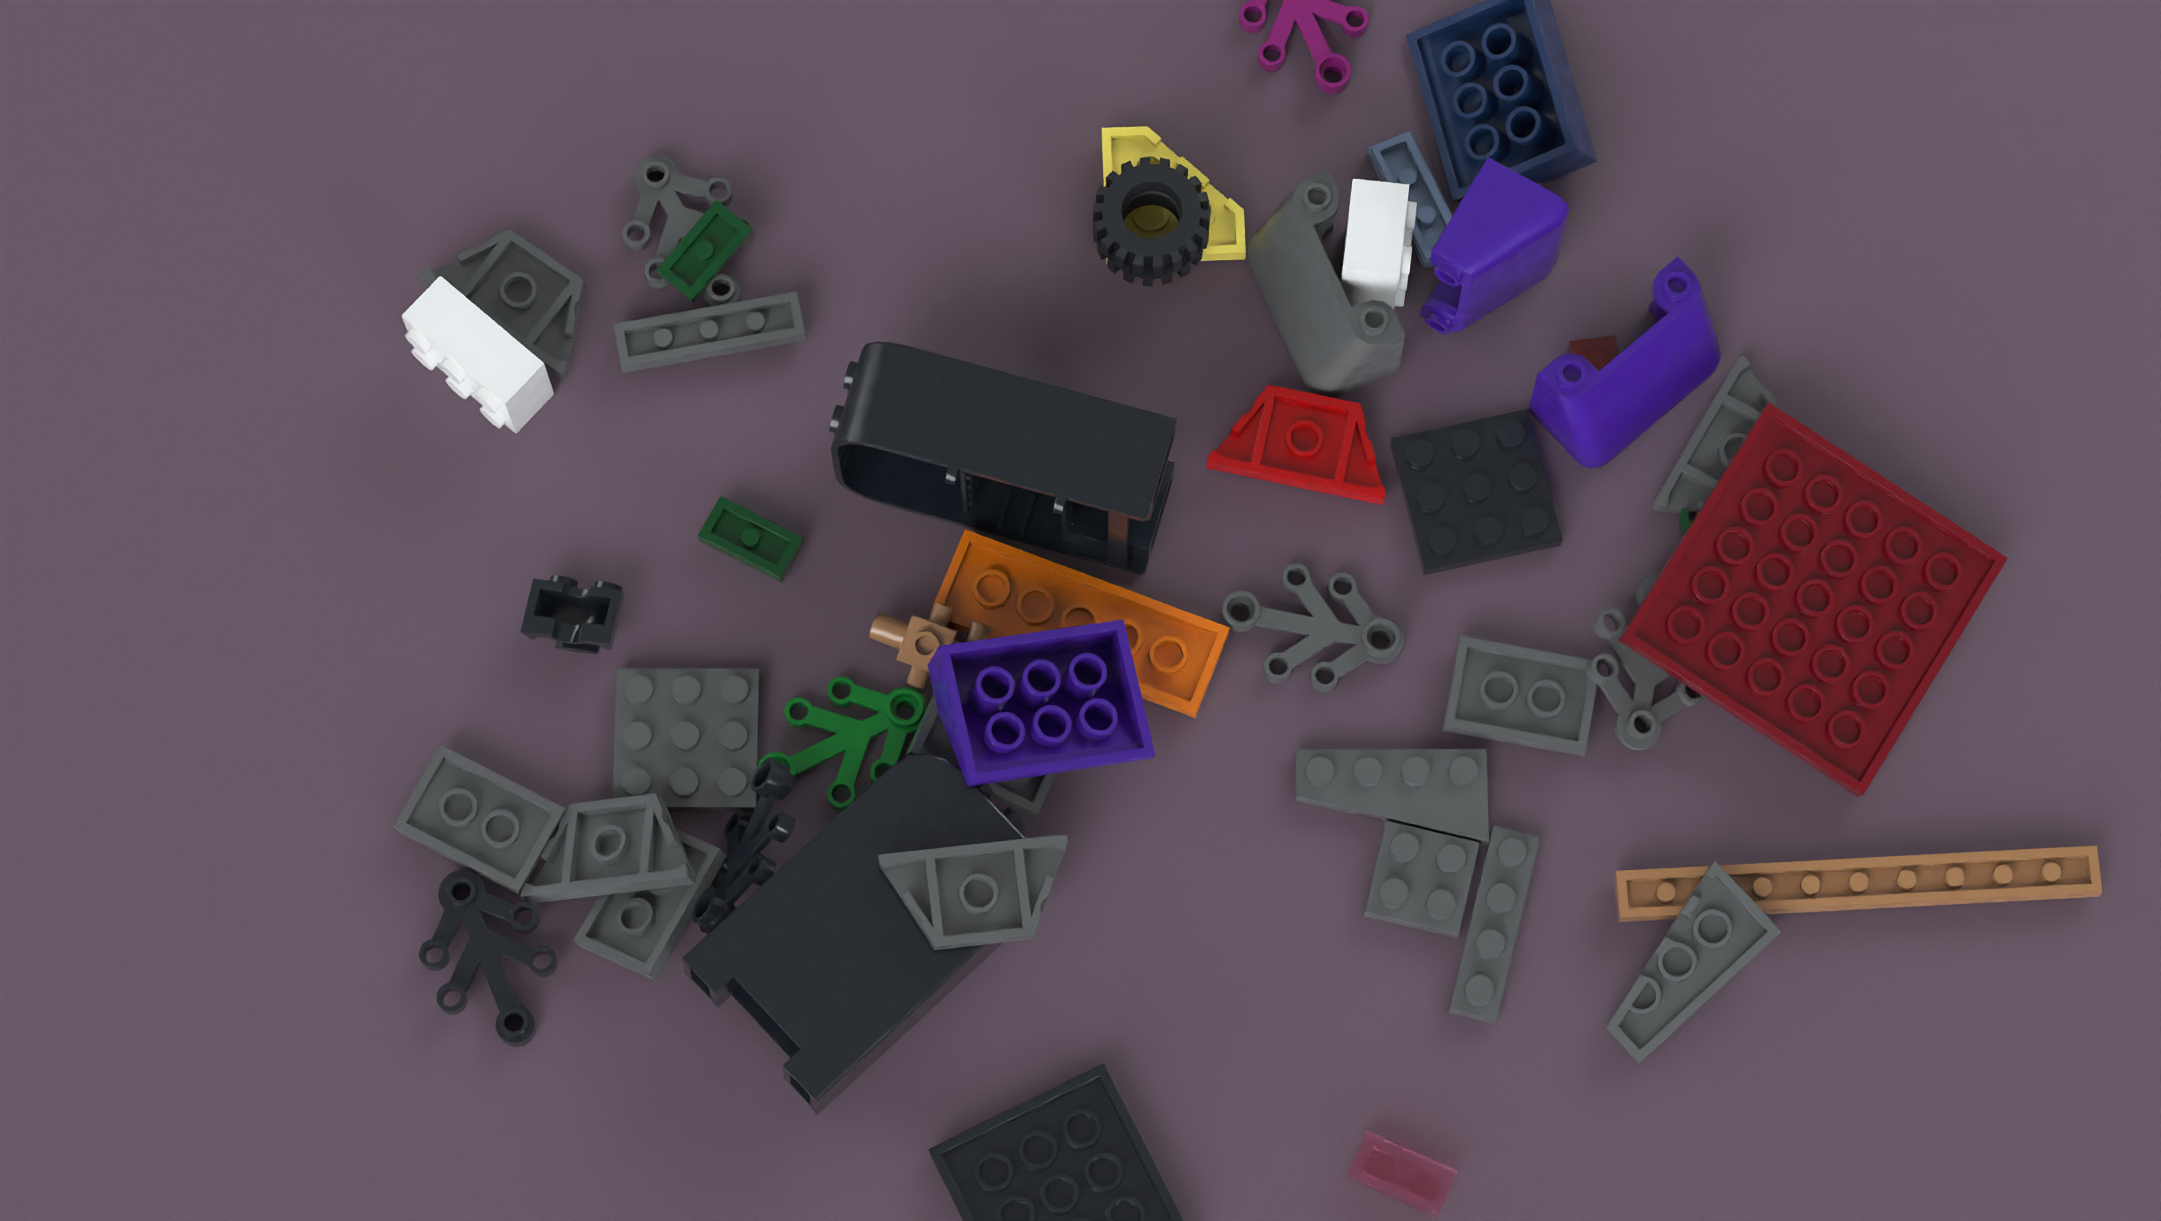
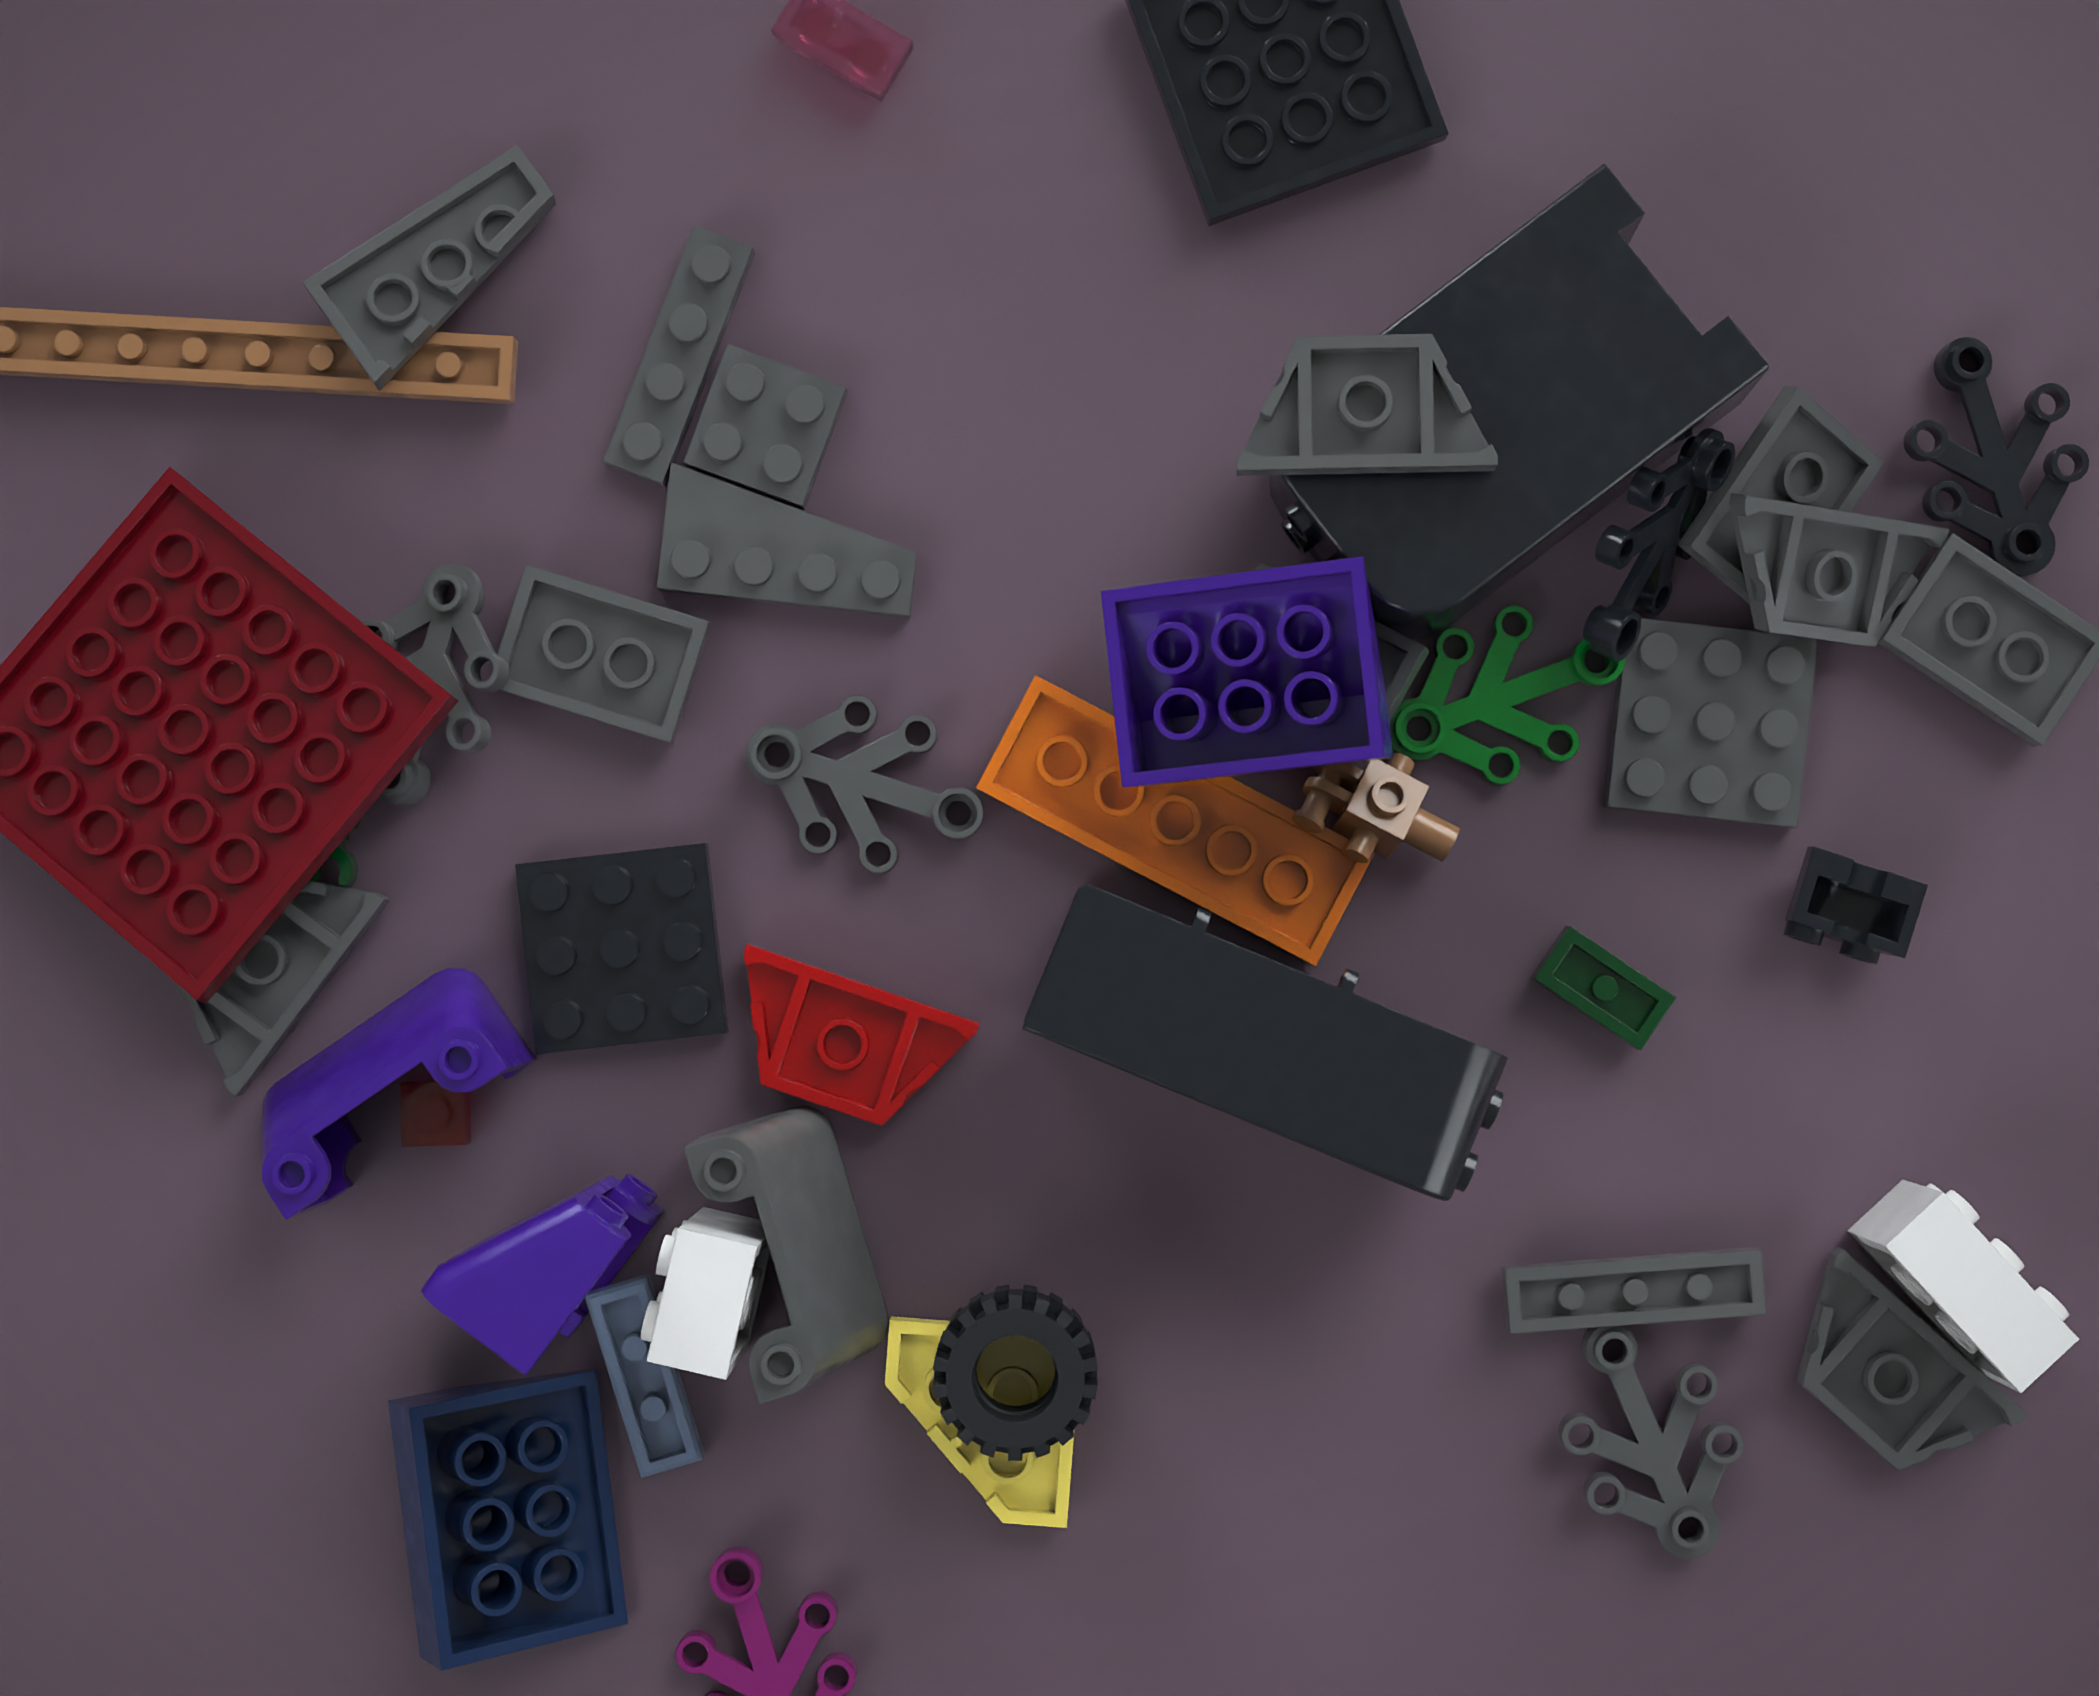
camera: 175 degrees left, 15 degrees up
dark green plate [656,200,753,303] -> none

